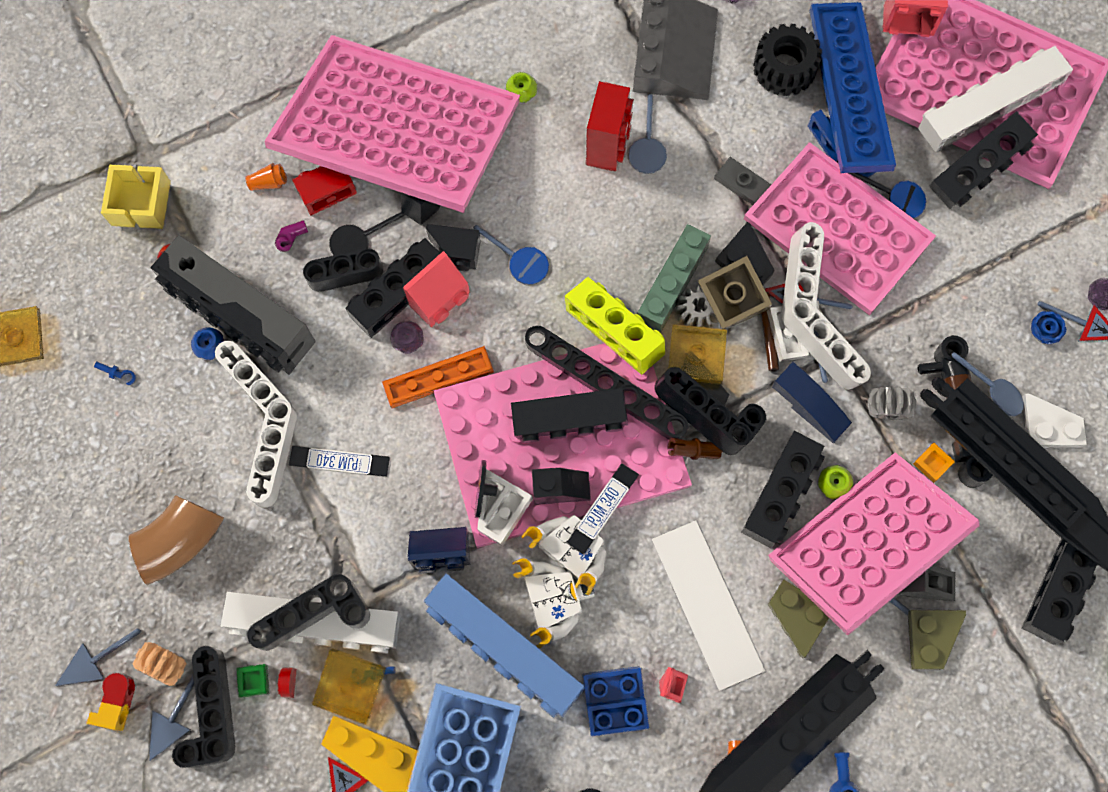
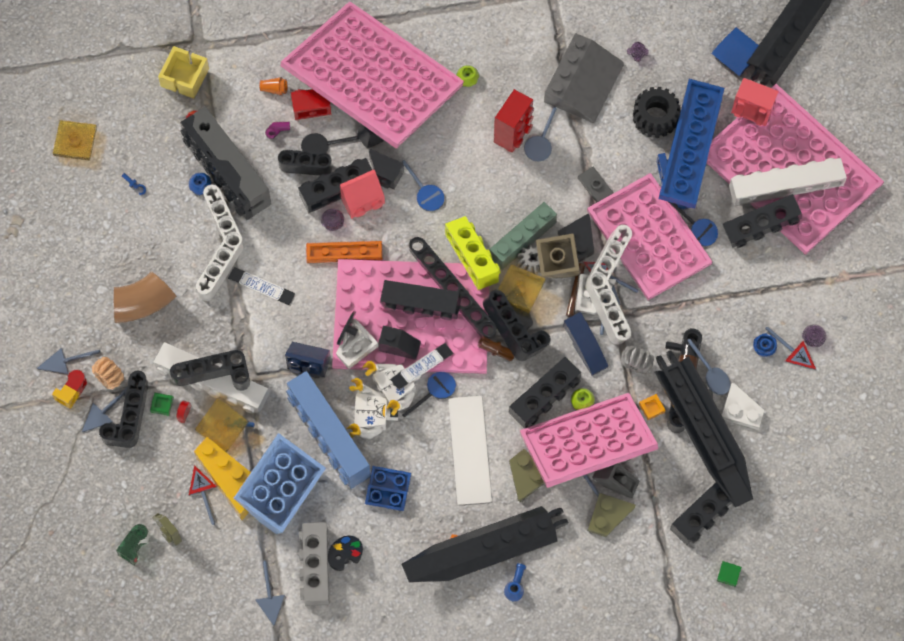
camera: 15 degrees right, 5 degrees down
coral slope [659,667,688,703] -> none
none -> blue piece [402,372,456,417]

